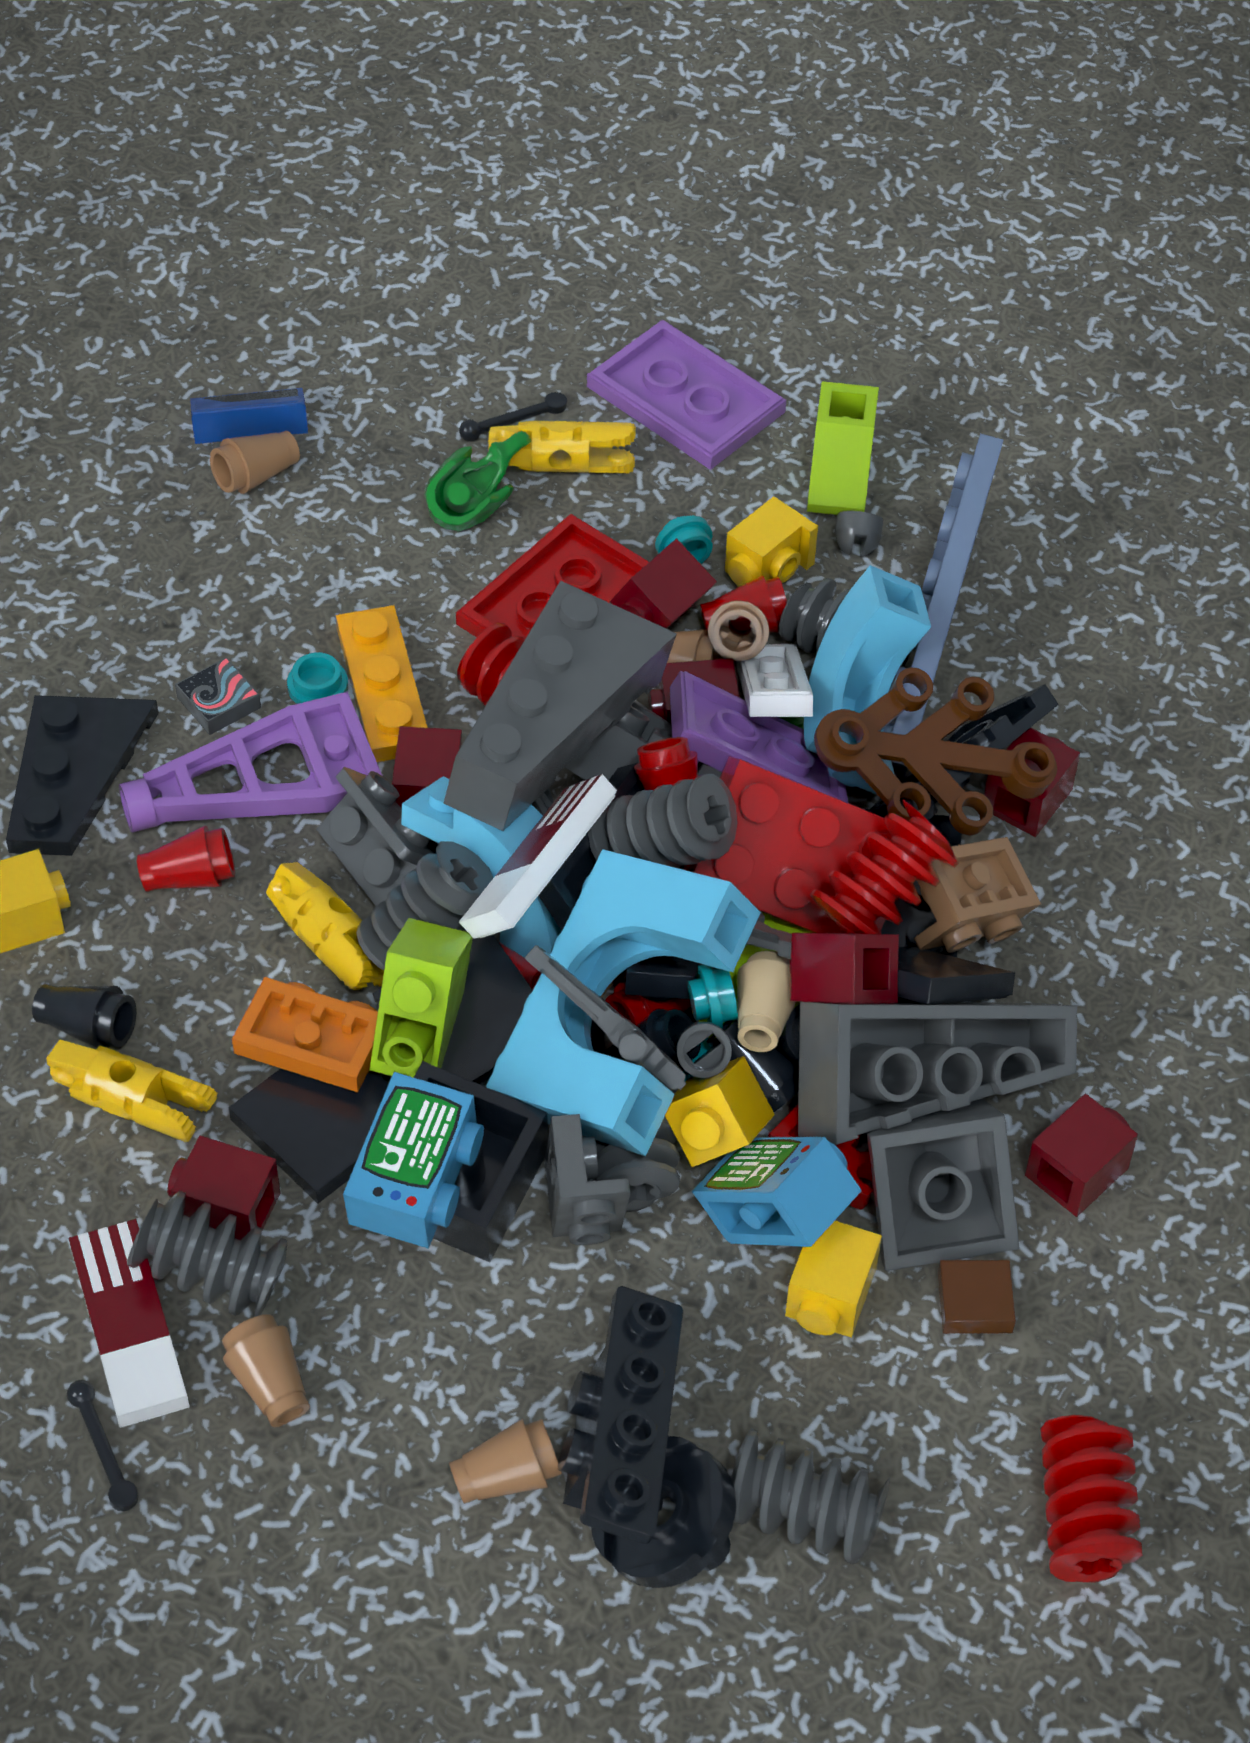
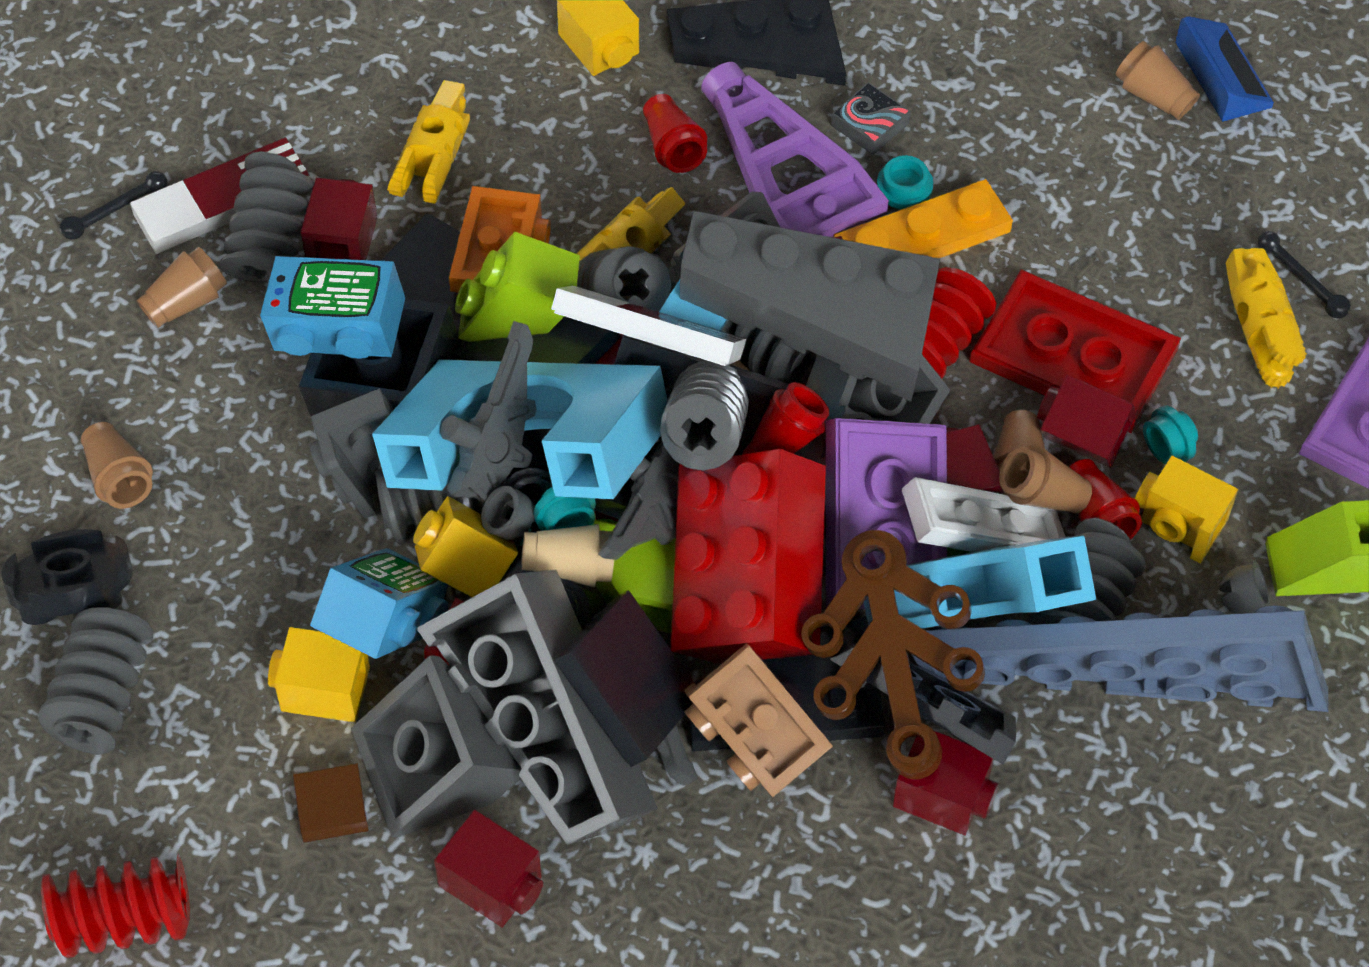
camera: 80 degrees right, 5 degrees up
black cone [32,984,137,1048] -> none
green piece [424,431,532,531] -> none
black bracket [558,1286,683,1544] -> none
dark red brick [790,933,899,1004] -> none
red piece [809,800,959,934] -> none

